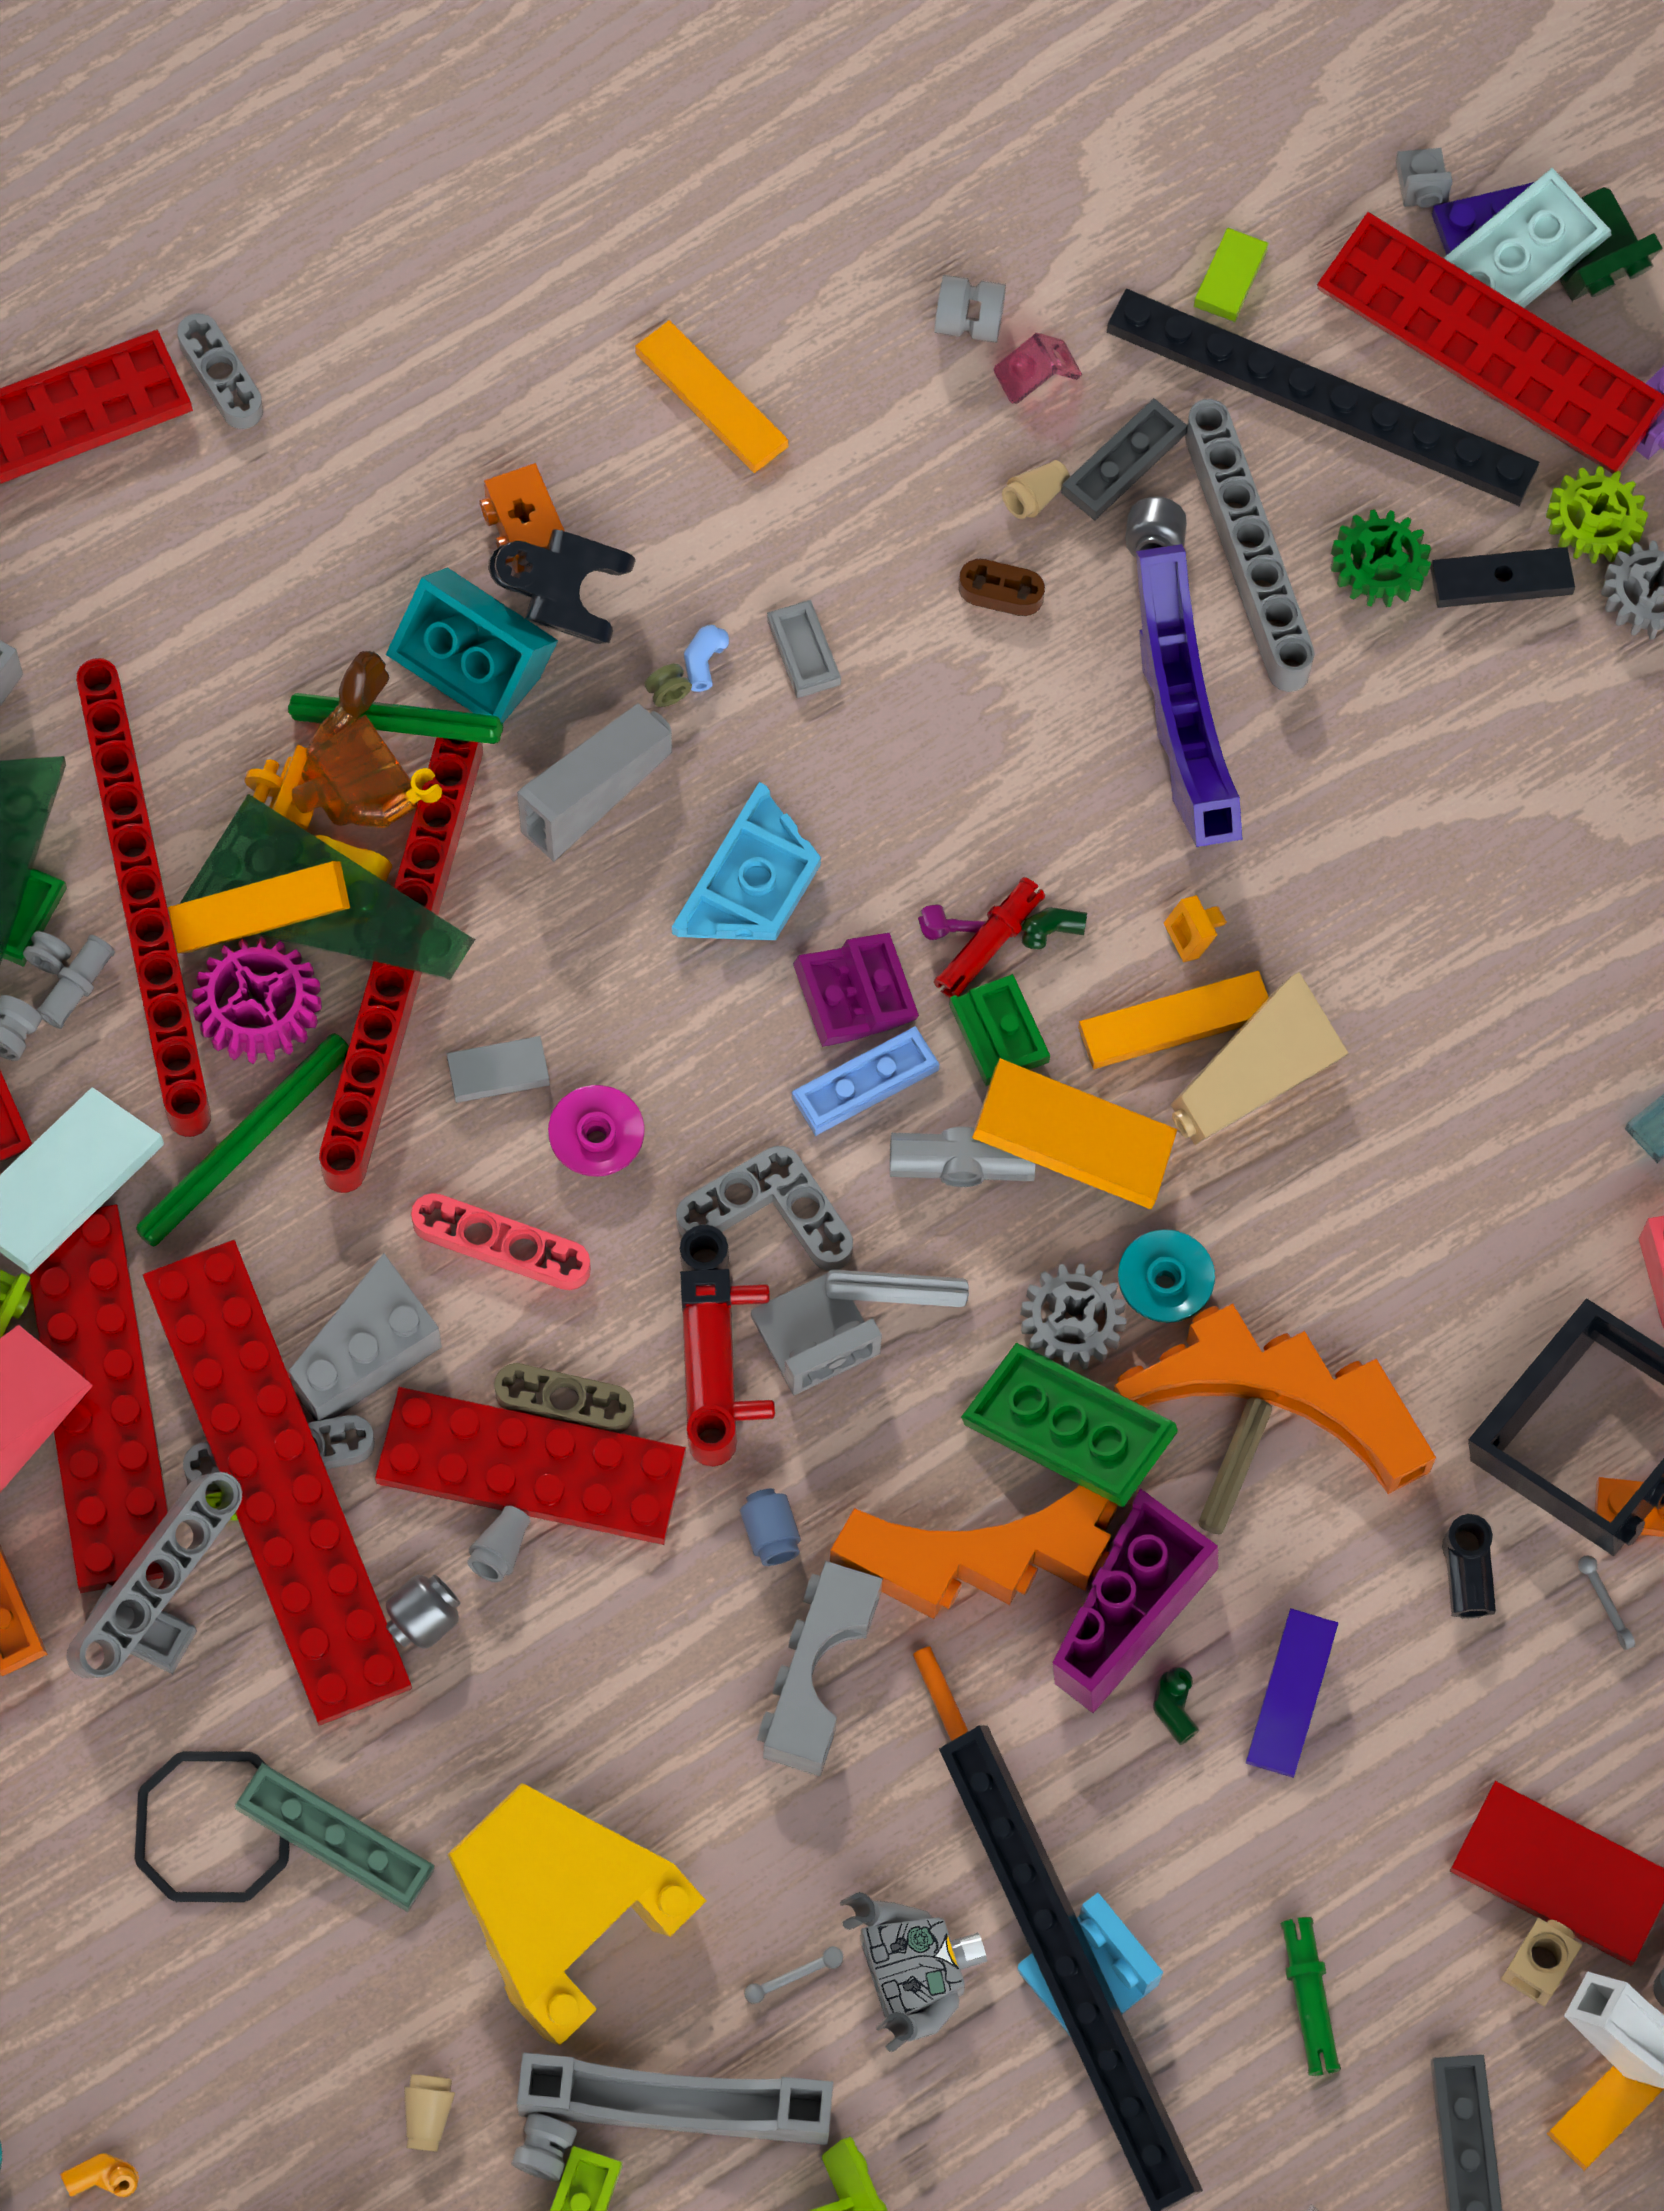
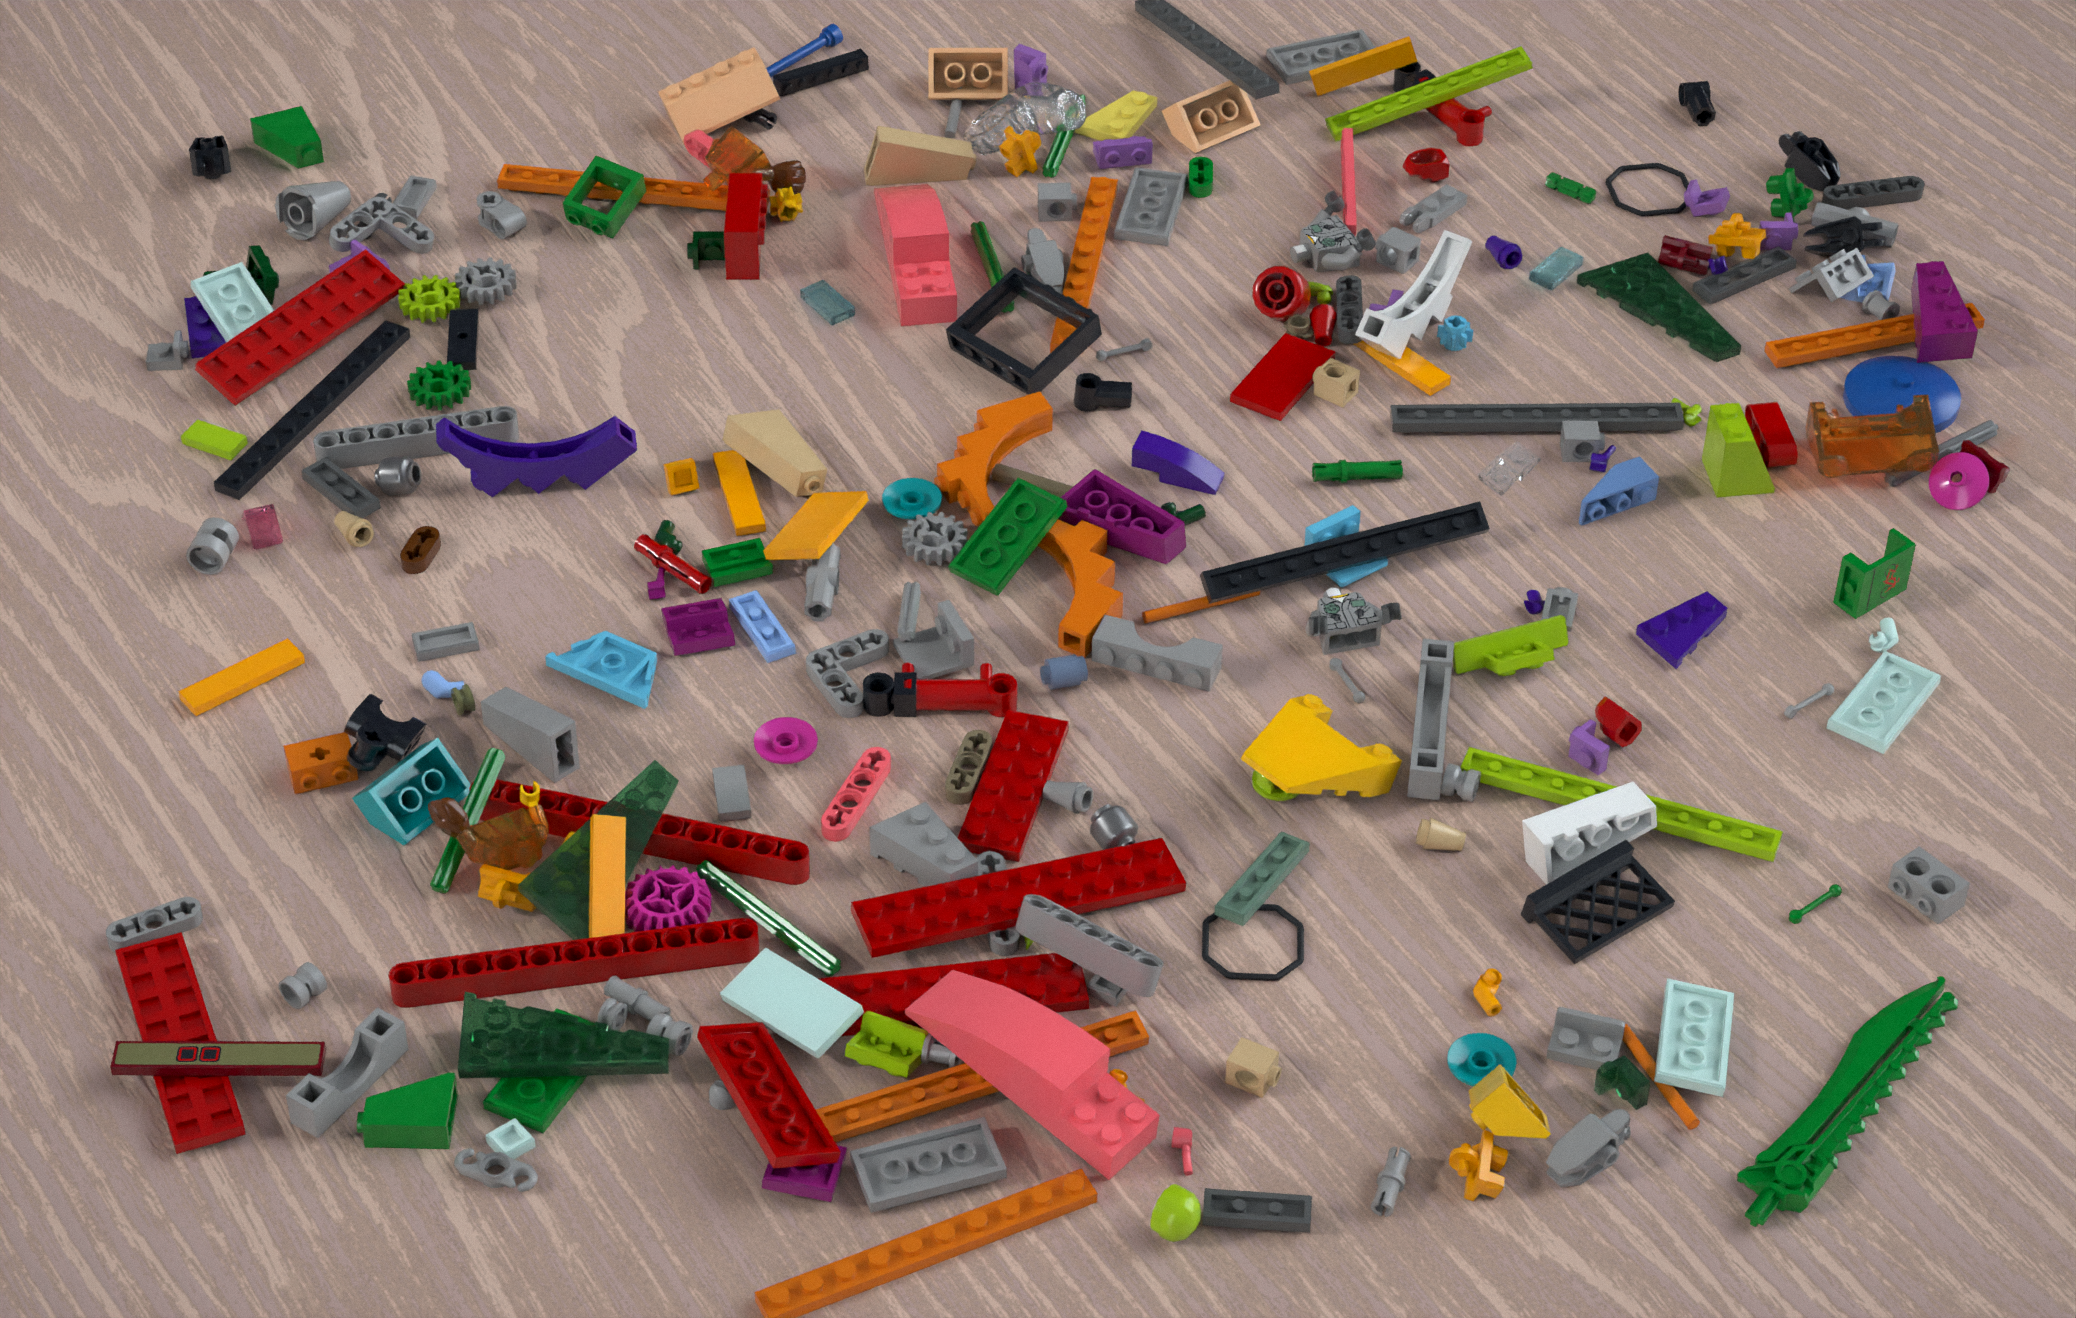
camera: 85 degrees left, 25 degrees down
none -> light grey wheel [278,962,327,1009]

